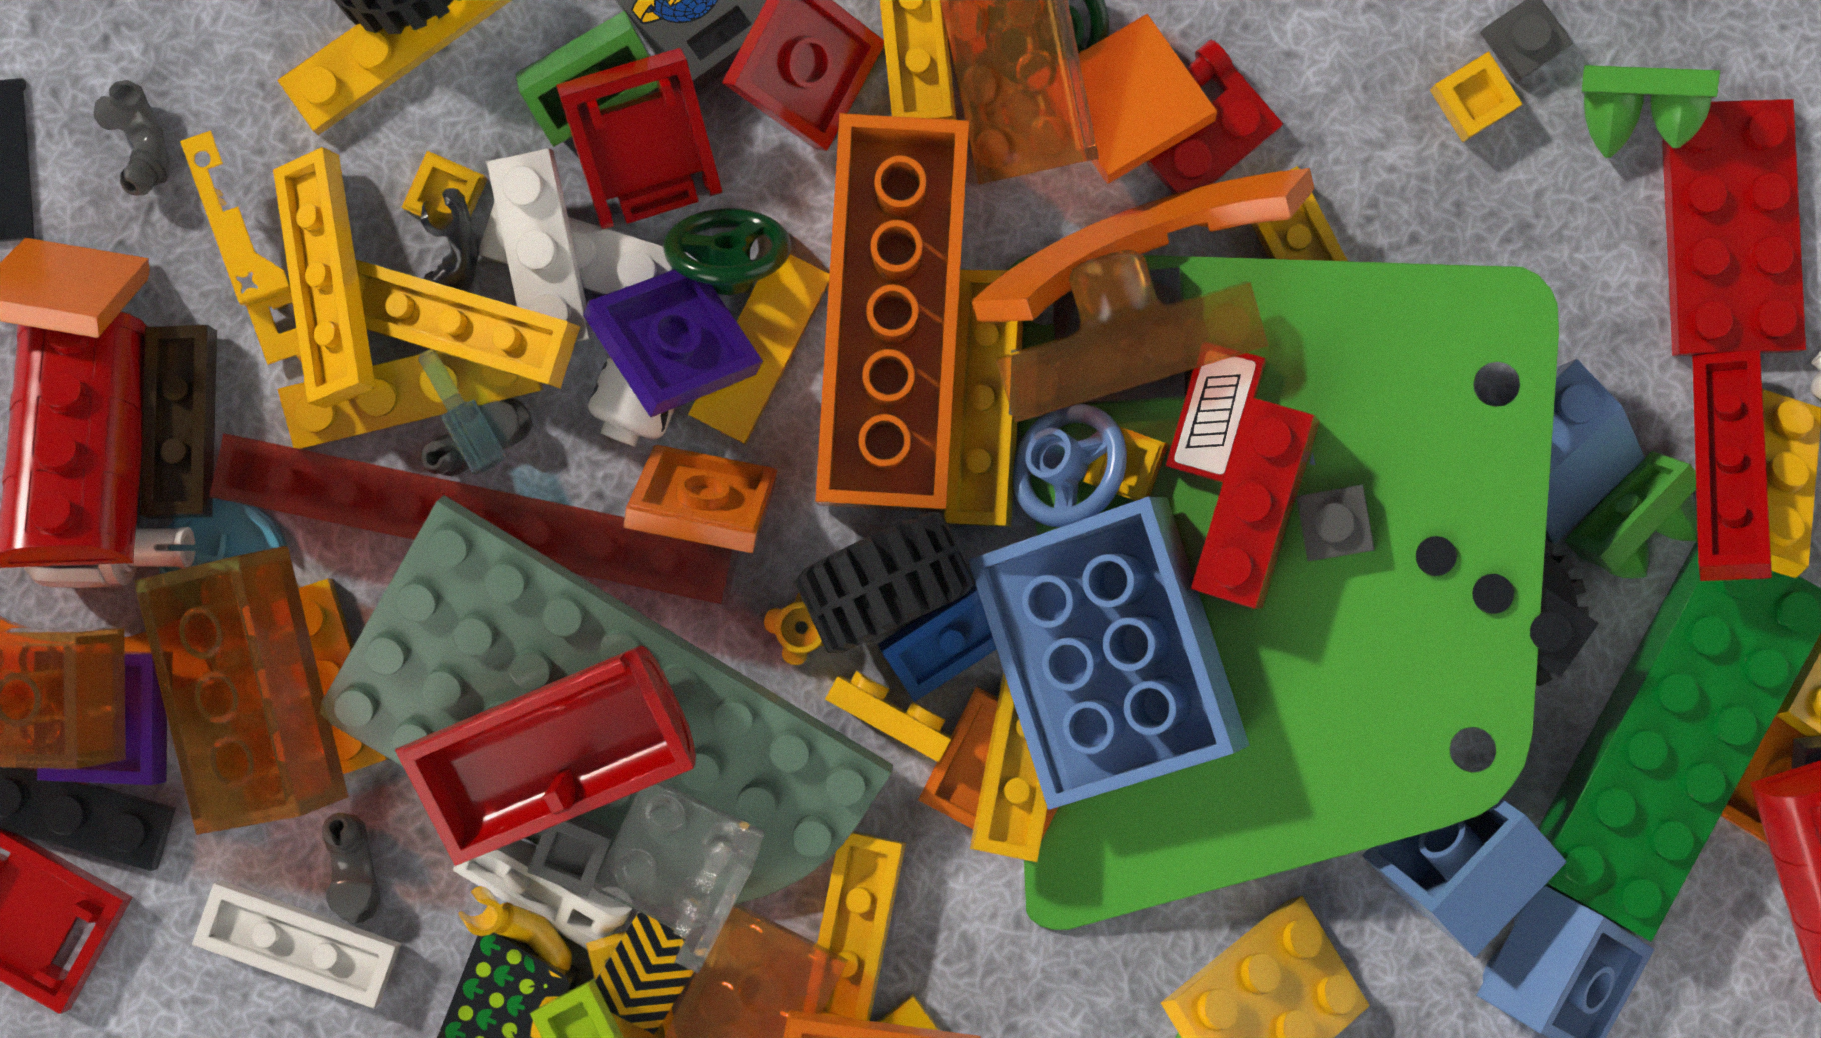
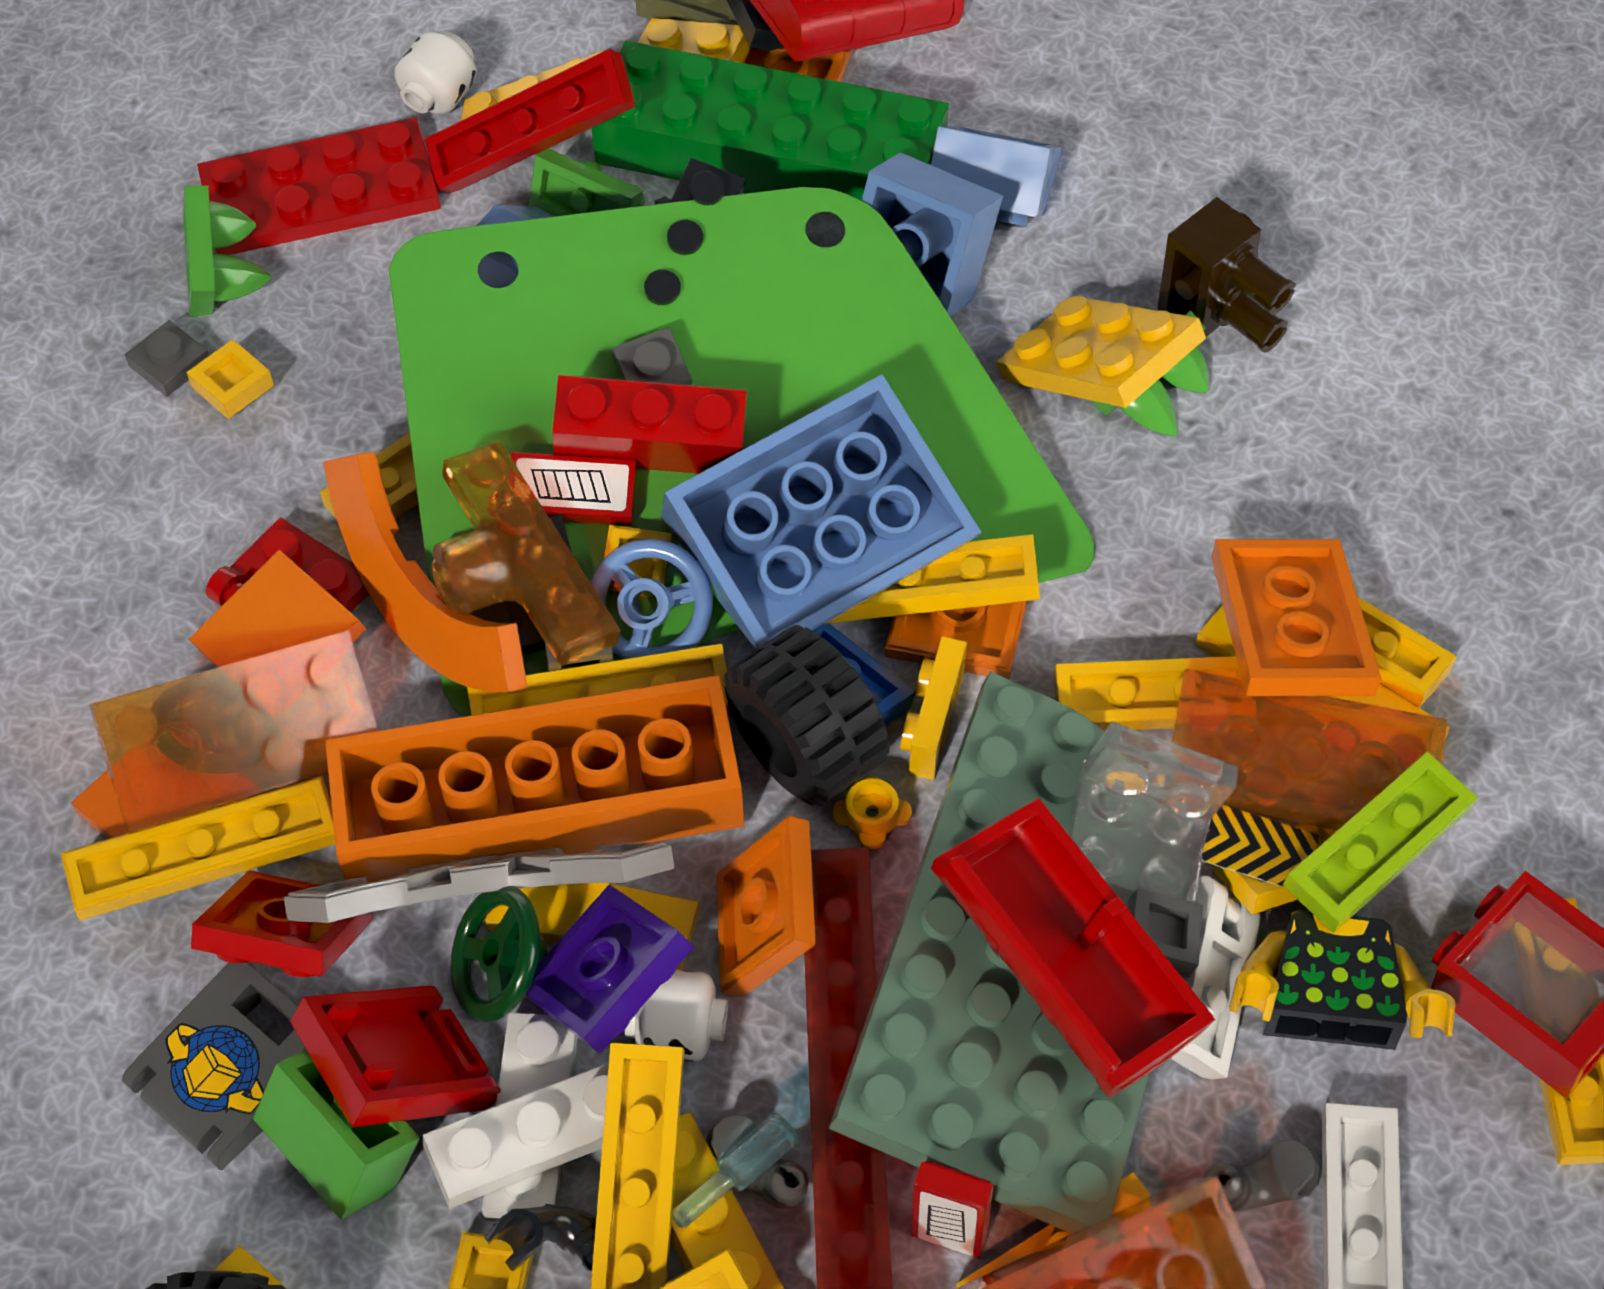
camera: 105 degrees left, 30 degrees down
none -> light grey tile [284,842,675,923]
none -> tile [911,1160,993,1259]

